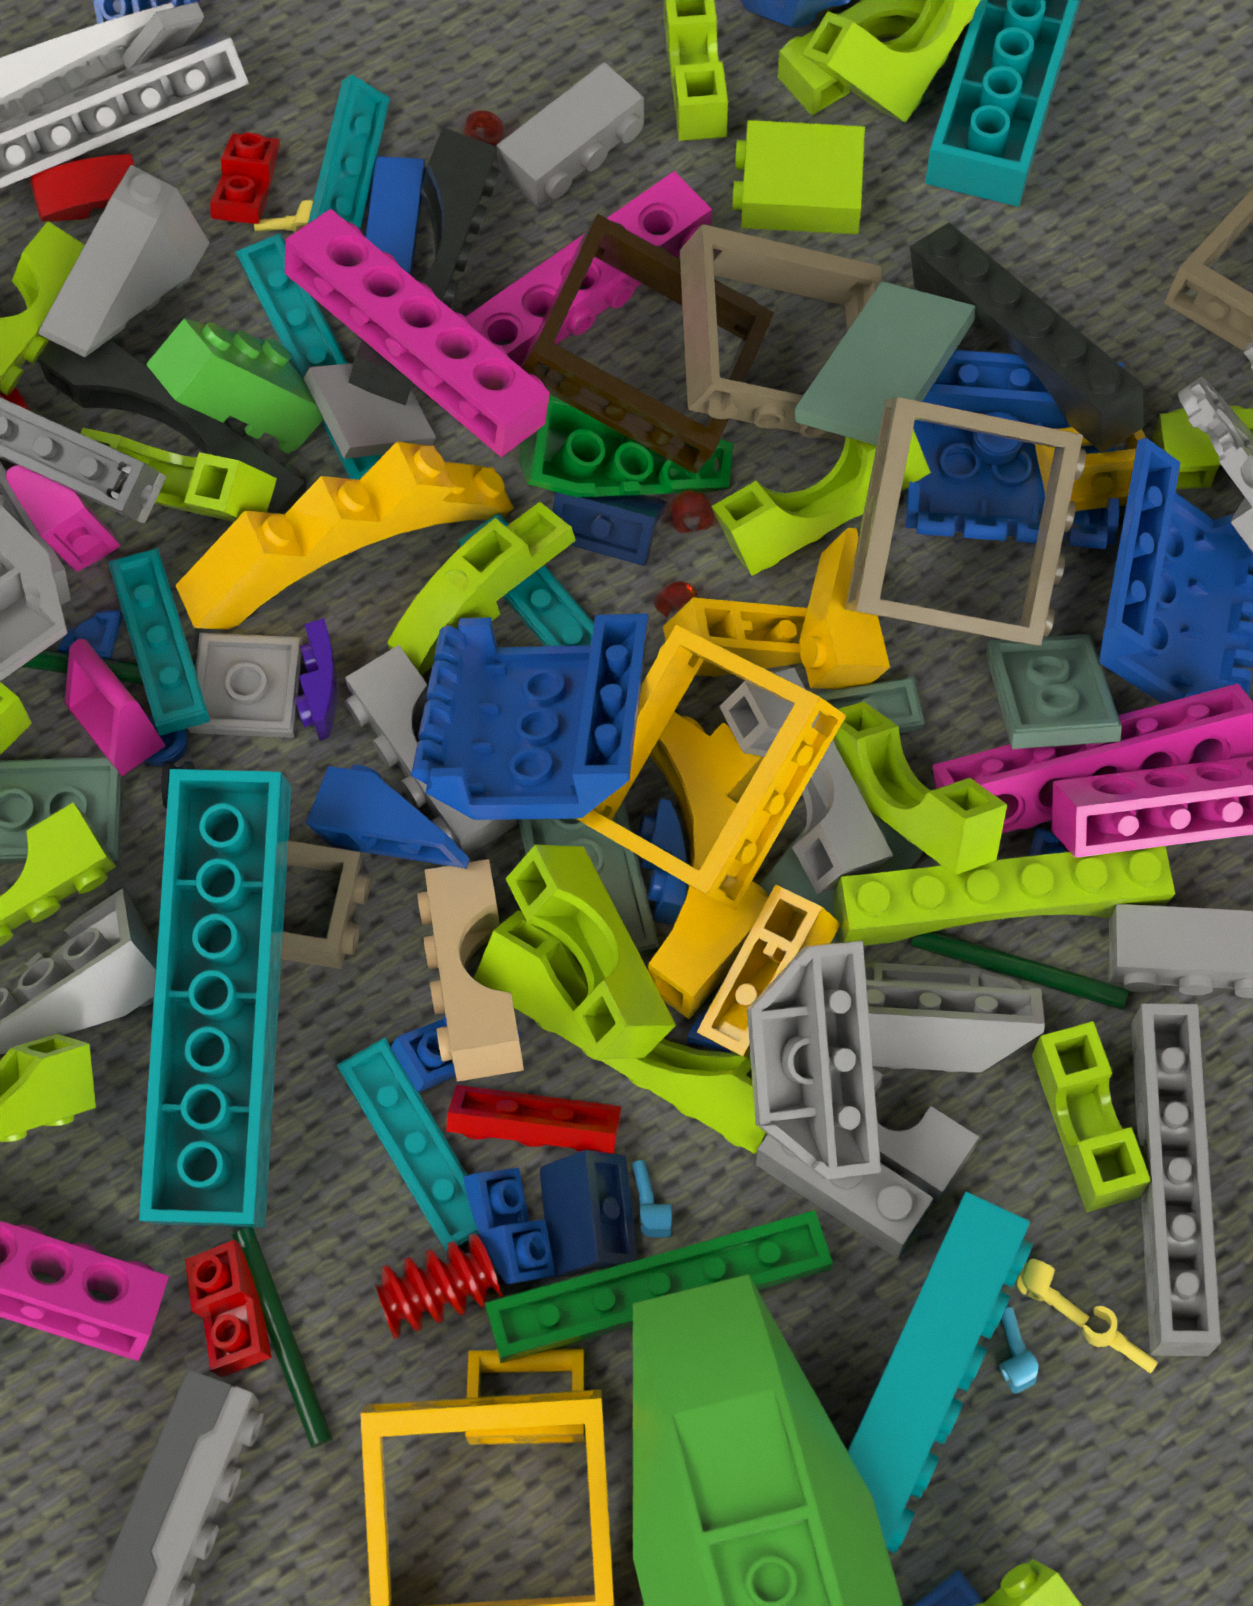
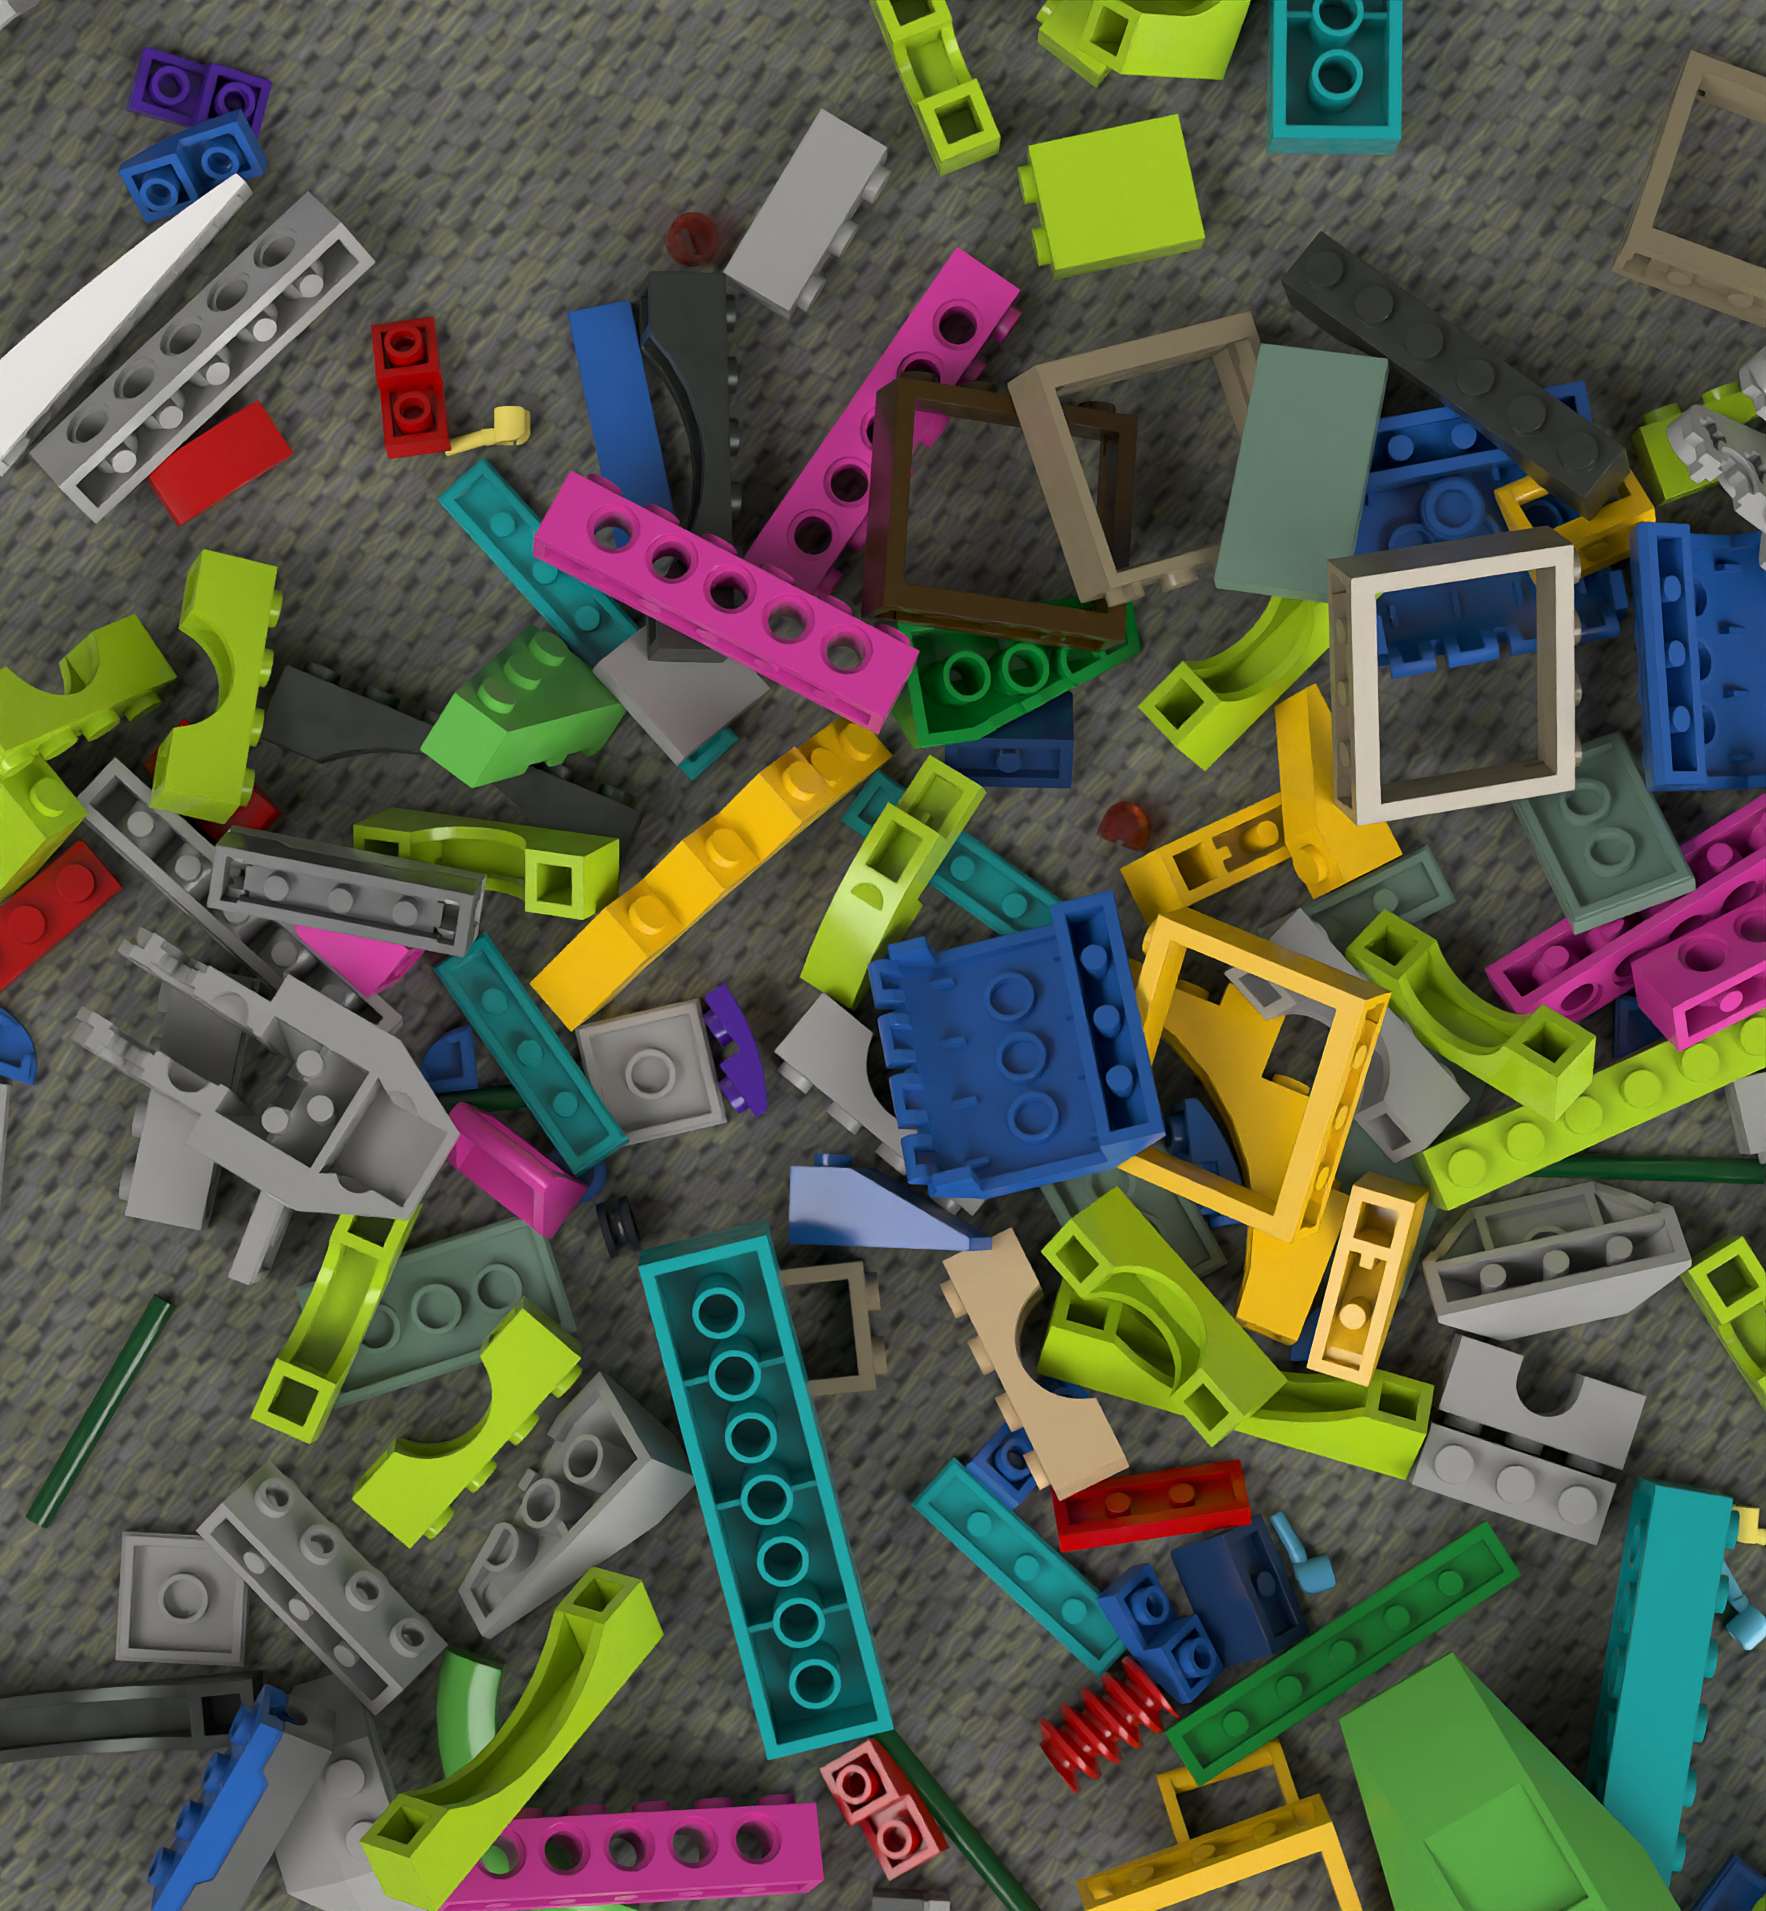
camera: 20 degrees left, 20 degrees up
light grey wedge [38,165,210,357] -> none
light grey tile [121,2,204,69] -> none
teal tile [308,74,390,230] -> none
clear red hinge [671,490,714,533] -> none
light grey wedge [747,941,881,1180] -> none

